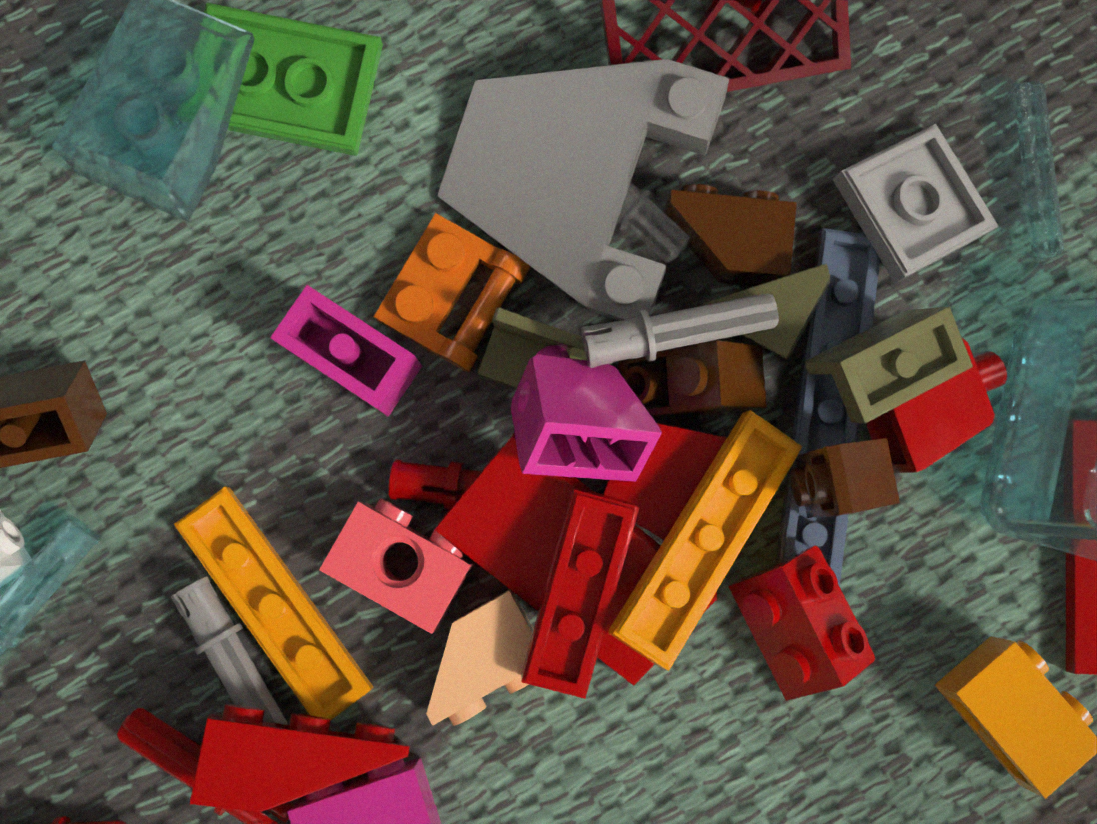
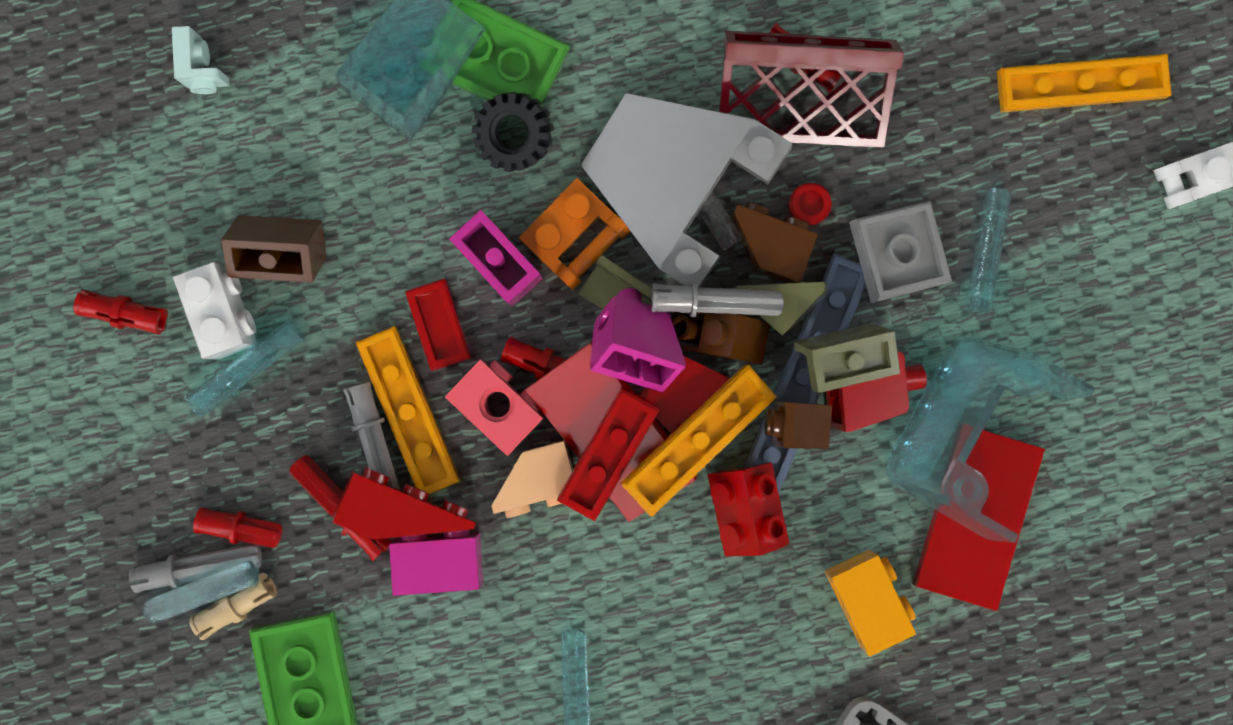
camera: 15 degrees right, 5 degrees up
none -> red tile [405,278,472,371]
none -> black tyre [472,92,554,172]
none -> red tile [788,183,832,226]

